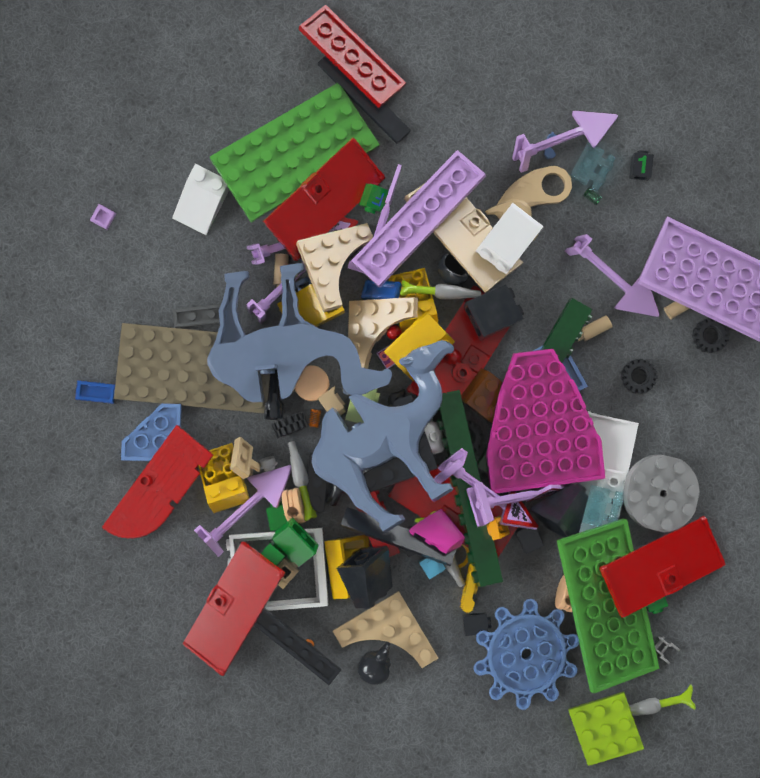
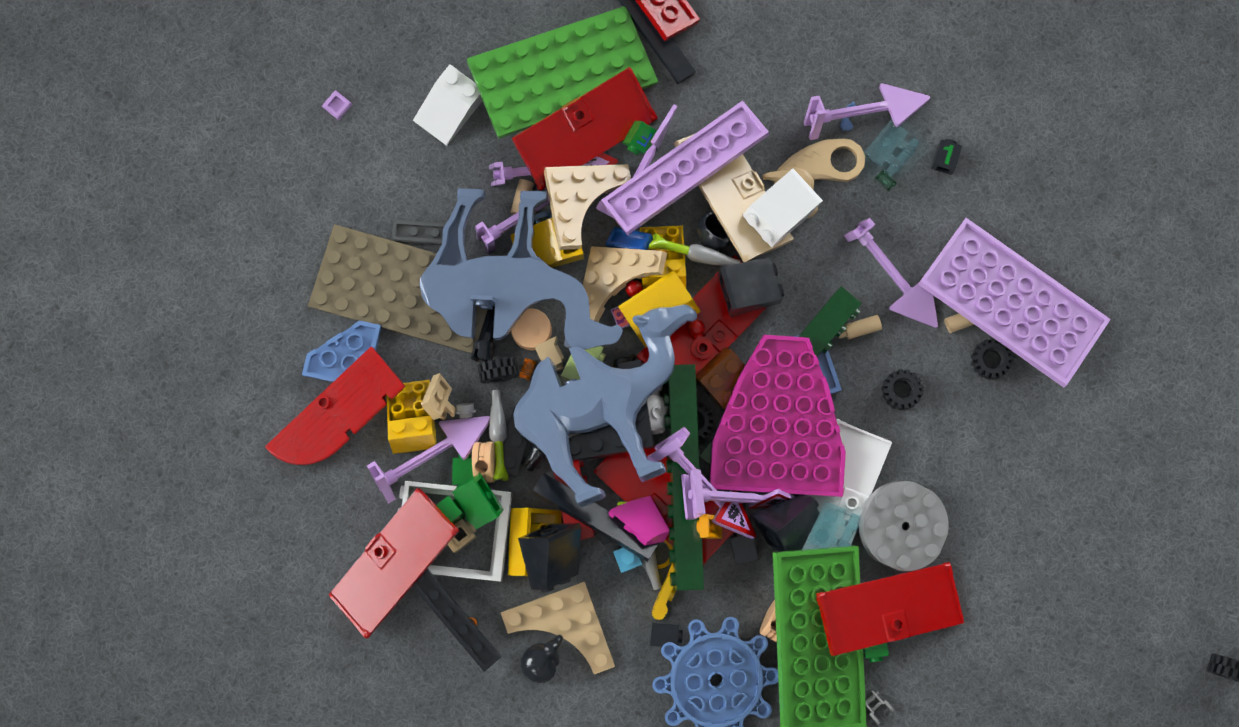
camera: 15 degrees right, 5 degrees down
blue tile [75,380,115,404] -> none

